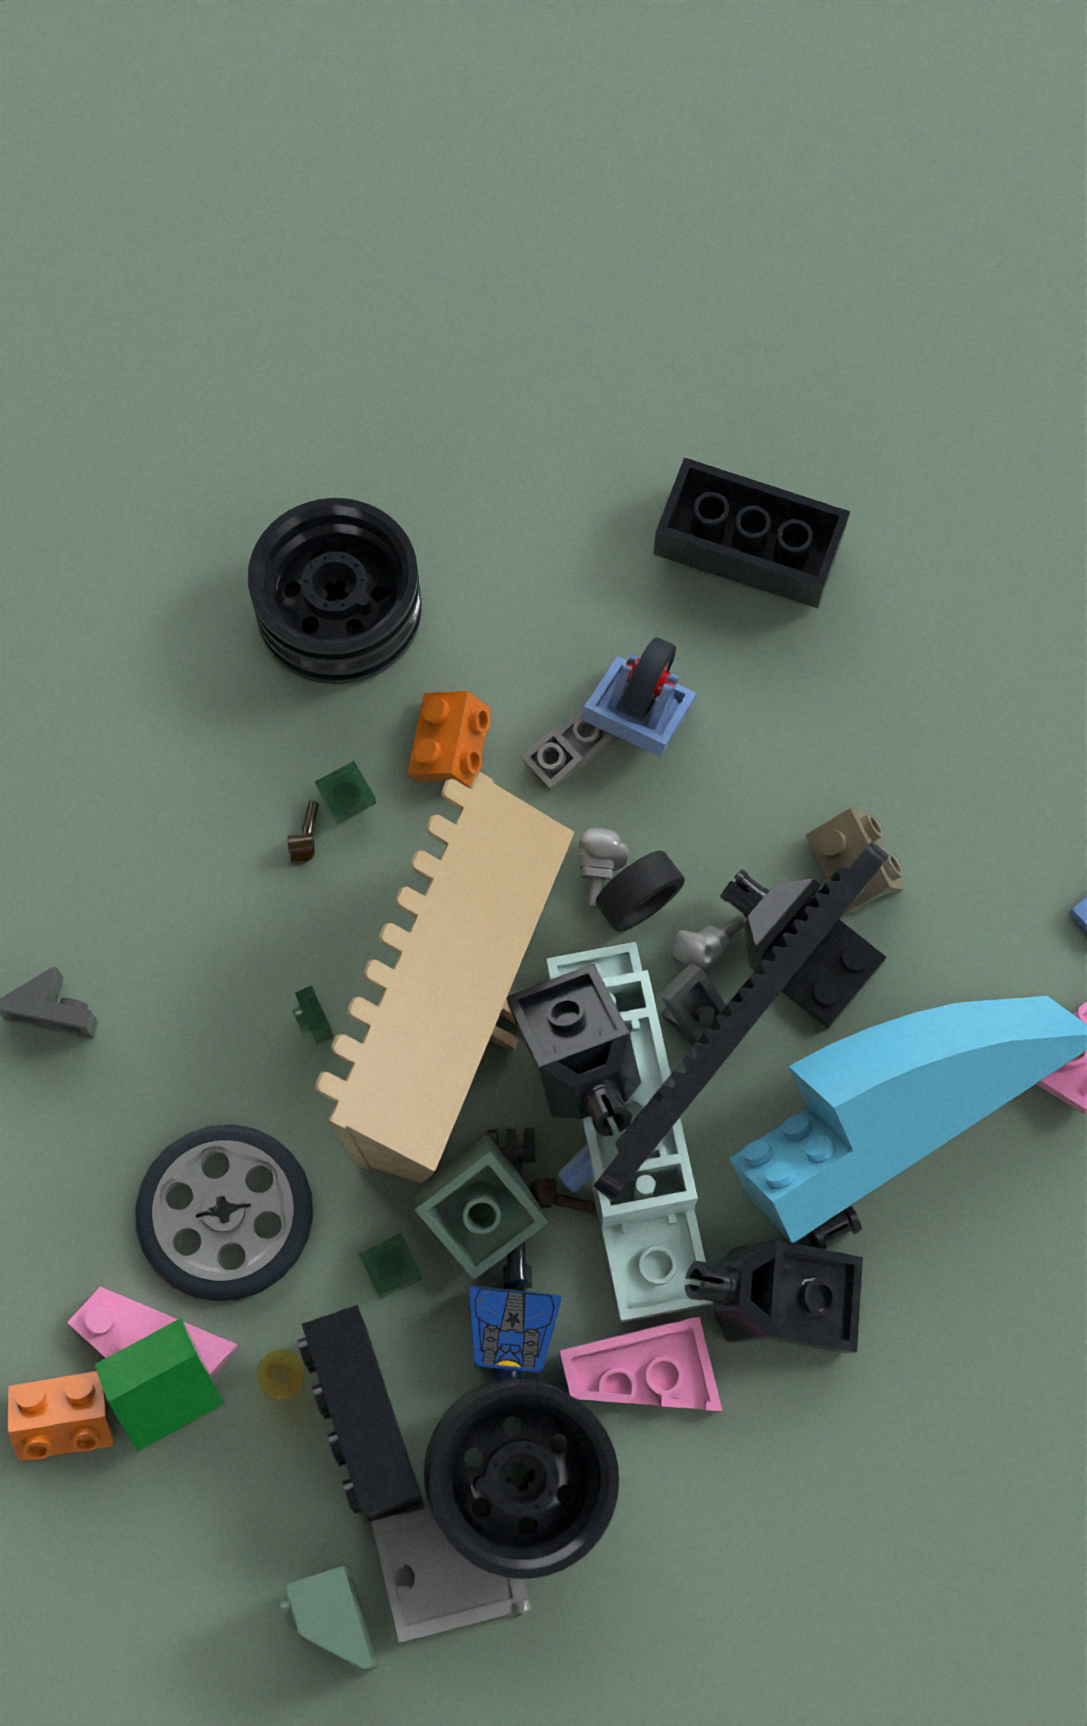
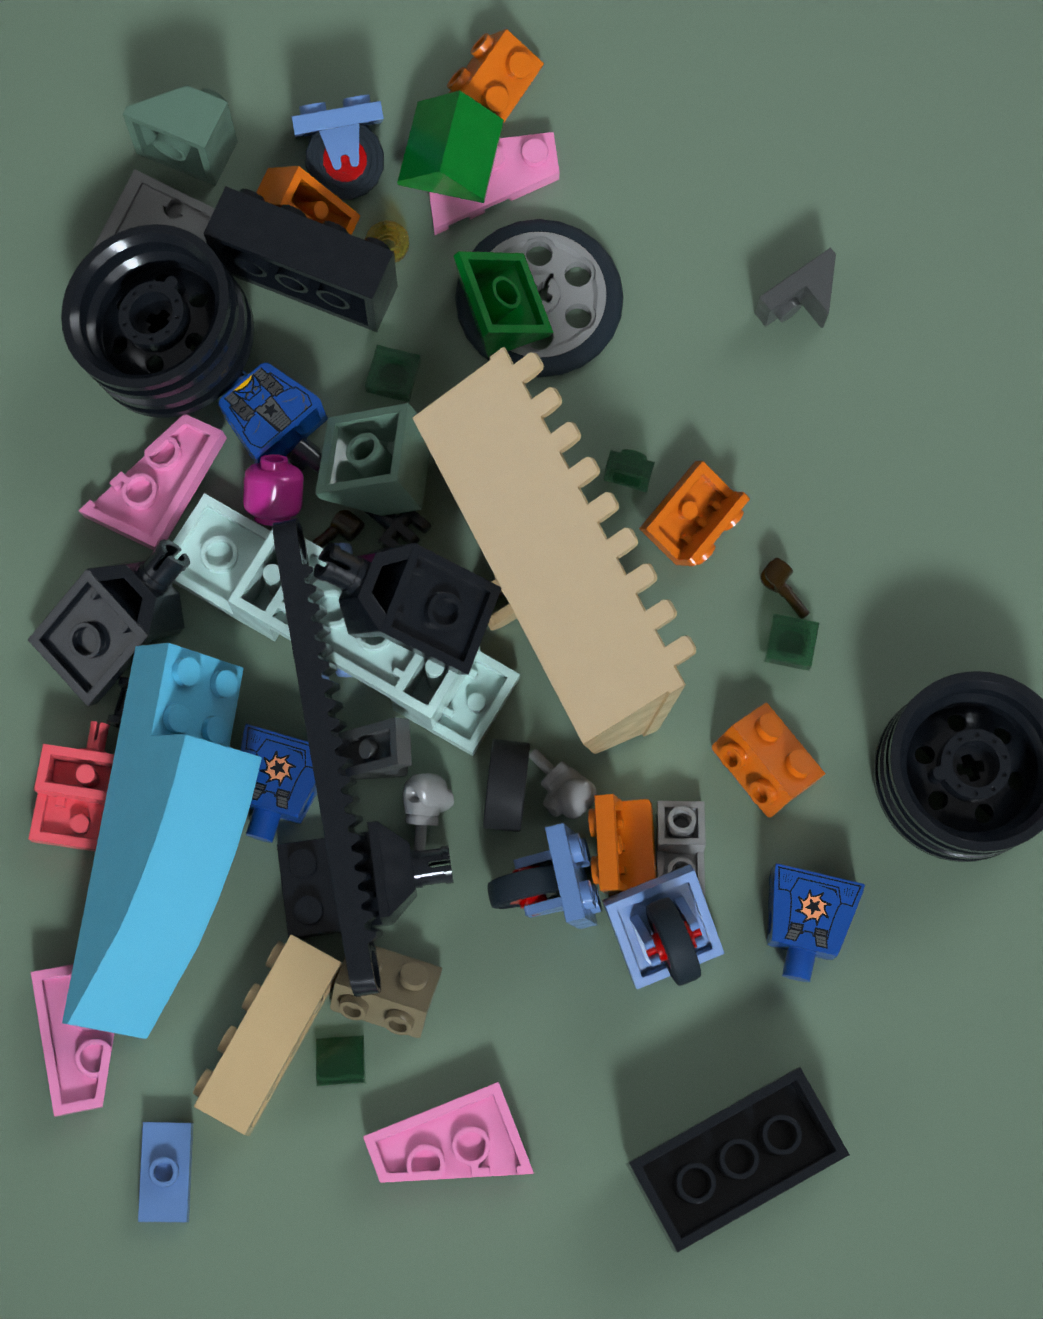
camera: 130 degrees right, 5 degrees up
none -> coral plate [28,721,114,852]
none -> tan brick [193,935,342,1136]
none -> torso [241,724,317,843]
none -> dark pink head [243,454,304,526]
none -> orange slope [256,166,361,235]
none -> plate [291,94,384,200]
none -> clear green slope [316,1035,367,1087]
none -> bright pink wing [363,1082,534,1183]
none -> green slope [453,251,554,358]
none -> medium blue plate [487,823,602,929]
none -> orange bracket [588,794,657,896]
none -> orange bracket [639,461,750,566]
none -> torso [767,863,865,982]

